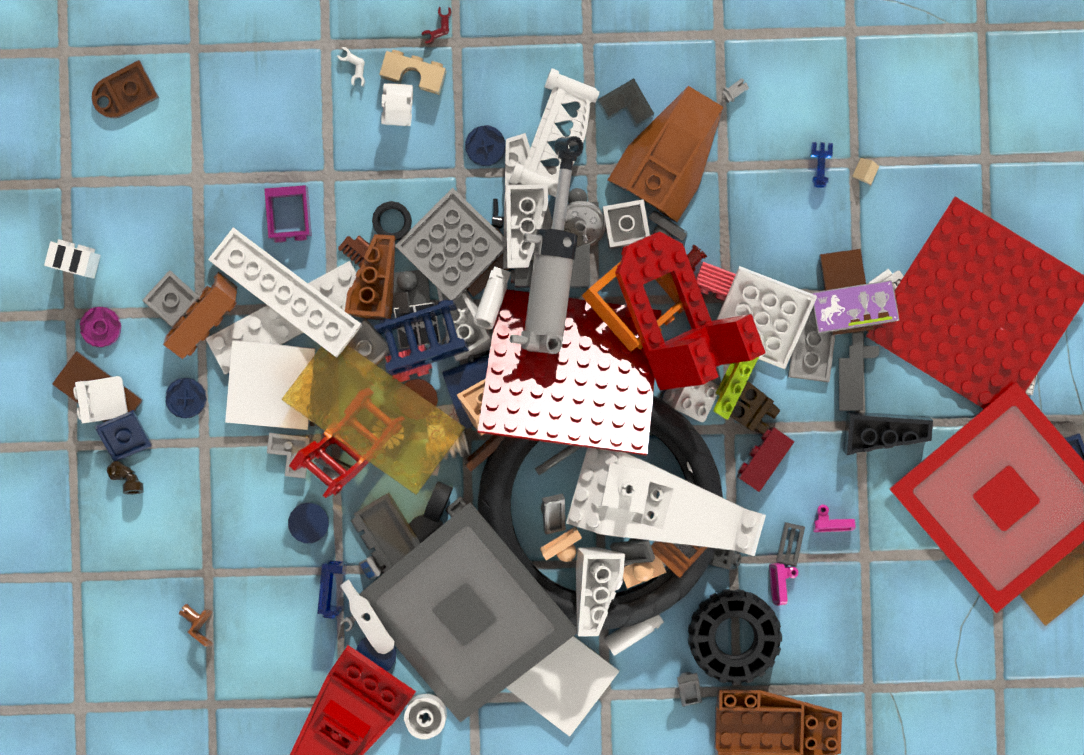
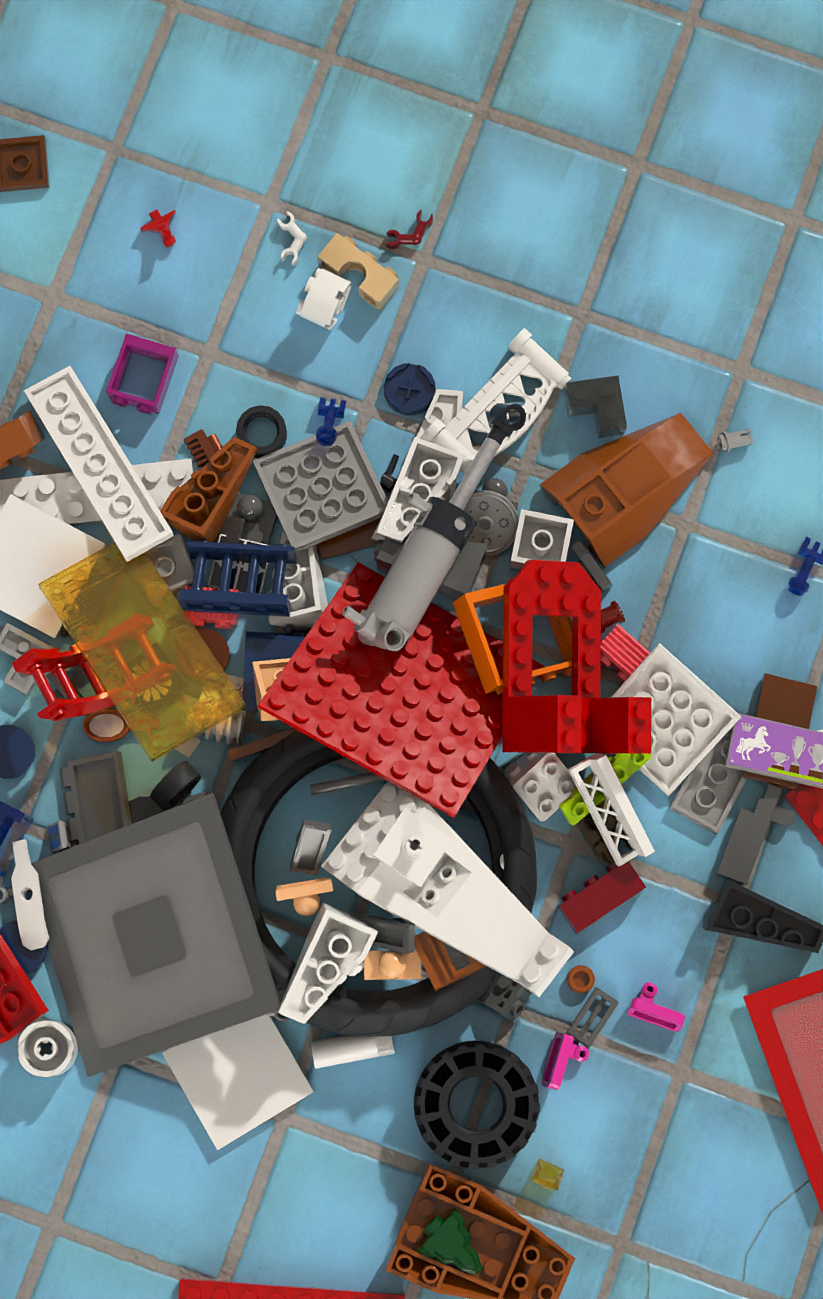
camera: 25 degrees right, 10 degrees down
white piece [473,267,511,329] -> none
dark grey tile [677,672,702,707] -> none
none -> piece [83,708,160,743]
none -> red piece [140,209,176,247]
none -> clear blue hinge [316,397,347,446]
none -> dark green rock [417,1209,482,1276]
none -> clear yellow slope [532,1159,564,1191]
none -> dark orange tile [567,965,595,993]
none -> white fence [568,753,654,866]

